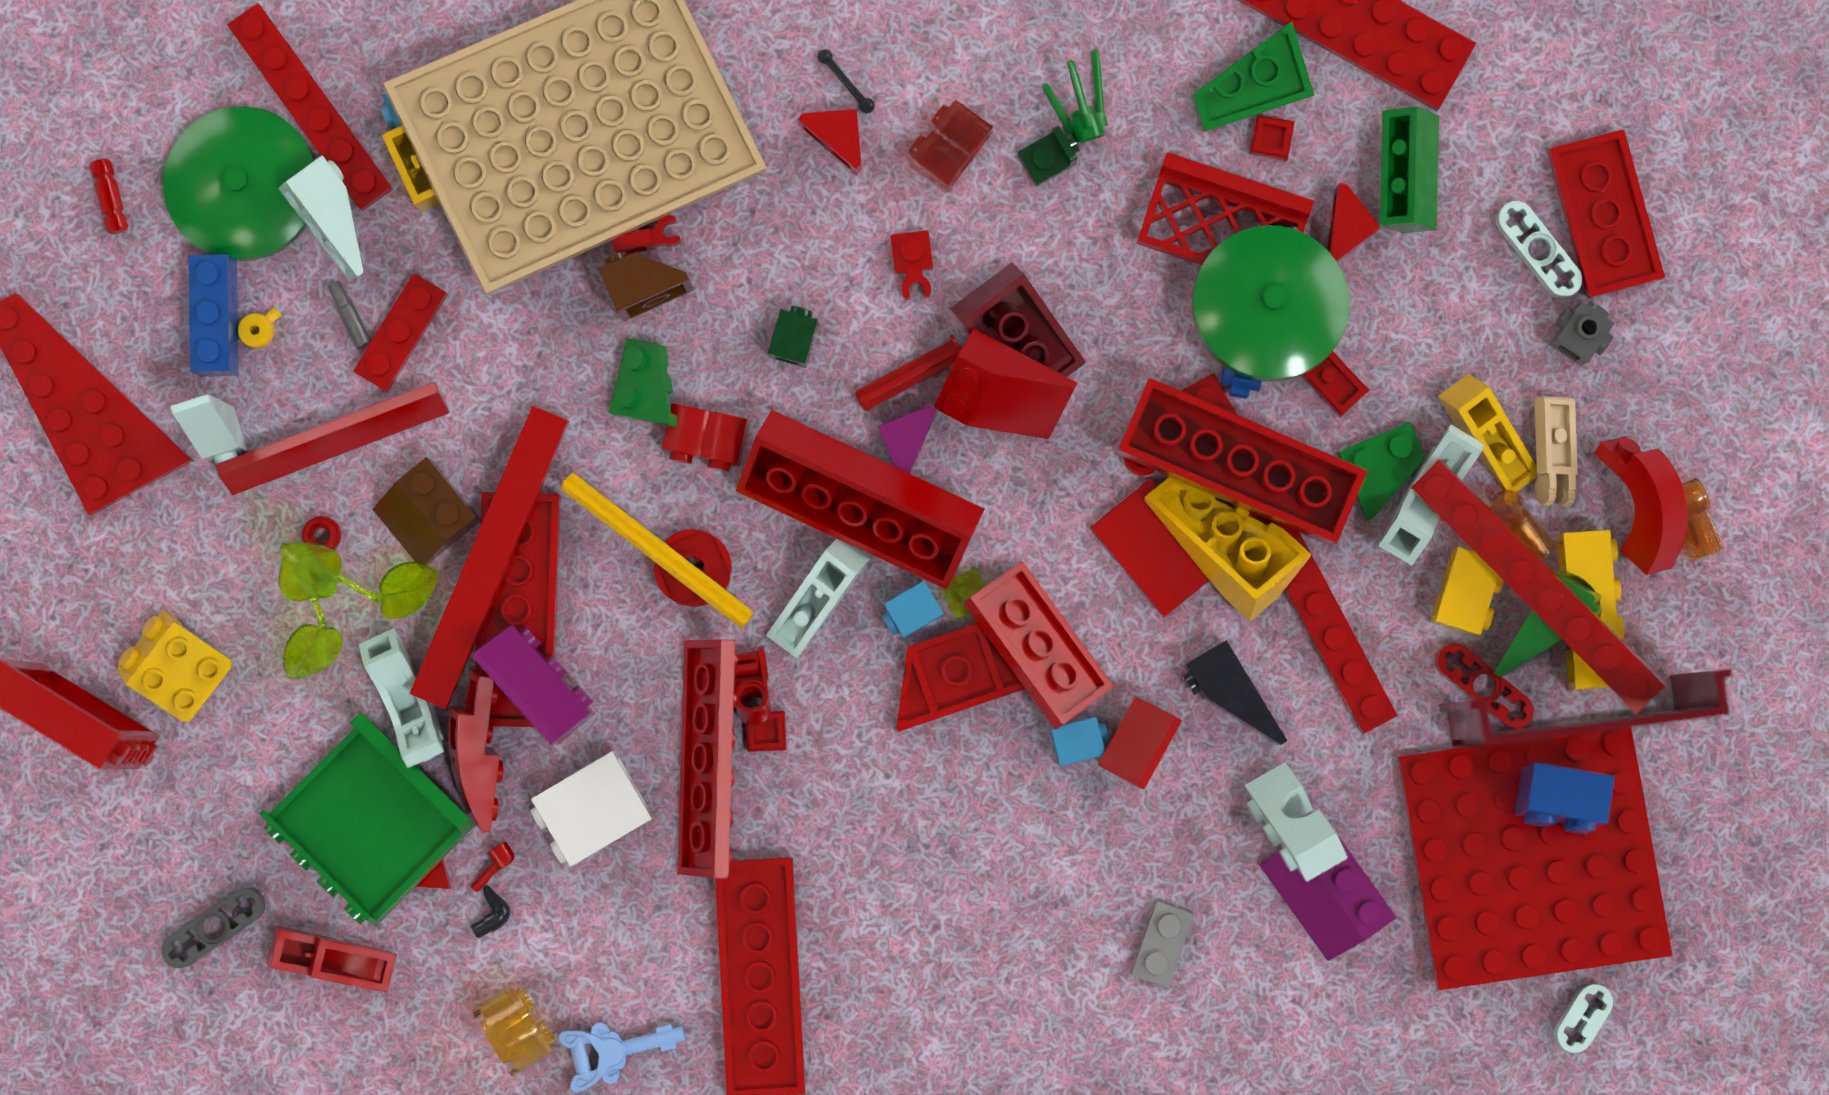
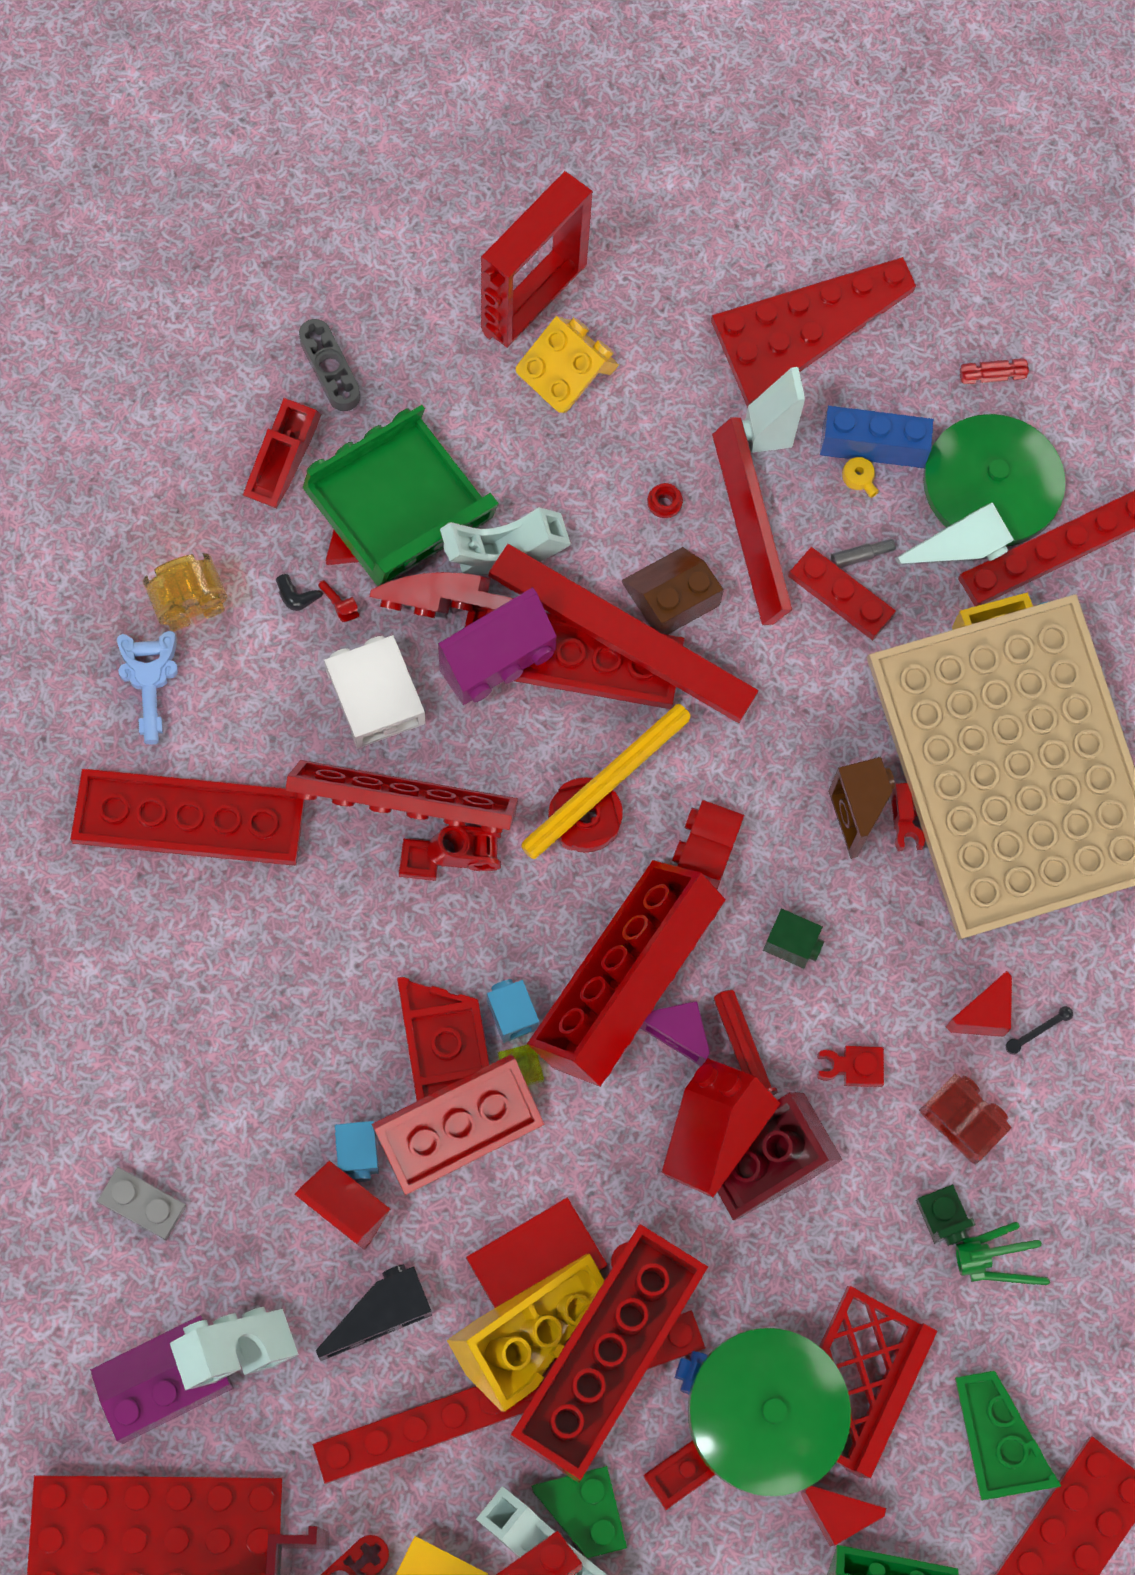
camera: 90 degrees right, 15 degrees down
clear neon green plant [278,543,438,680] -> none
green wing [608,338,678,427] -> none
light aqua slope [766,539,871,659] -> none
red tile [1249,115,1295,161] -> none

